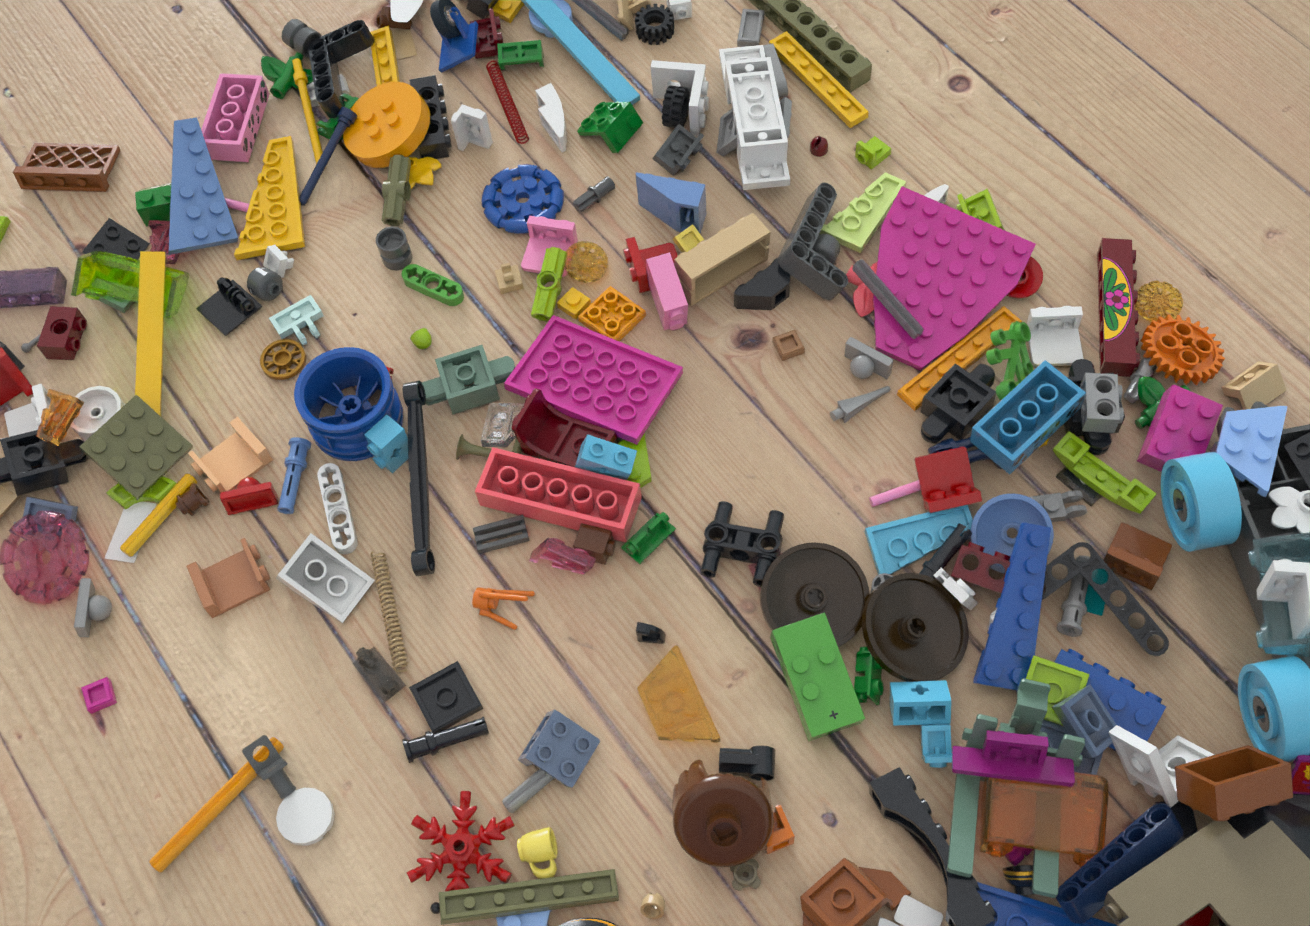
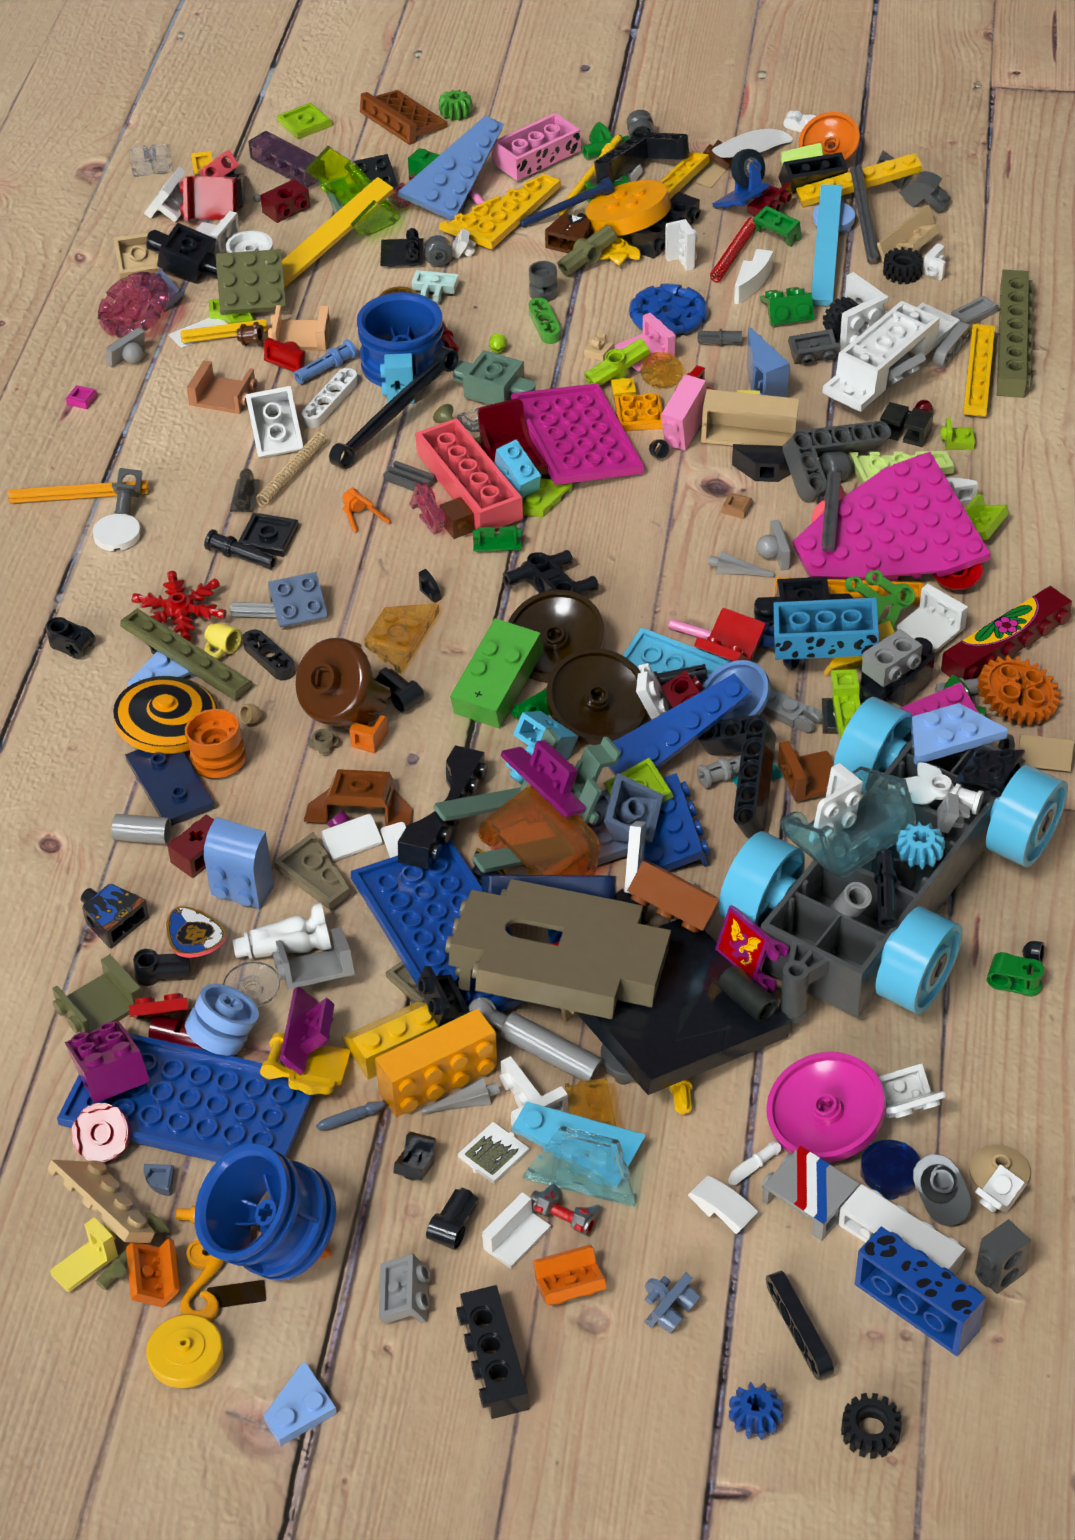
camera: 40 degrees right, 15 degrees down
clear orange wing [36,389,84,446] -> none
clear yellow wheel [1135,281,1183,322] -> none
none -> black beam [242,629,295,680]
none -> bright green gear [439,89,472,120]
none -> reddish brown torso [545,213,591,253]
none -> black hinge [649,439,669,458]
none -> pearl dark grey piece [880,402,933,447]

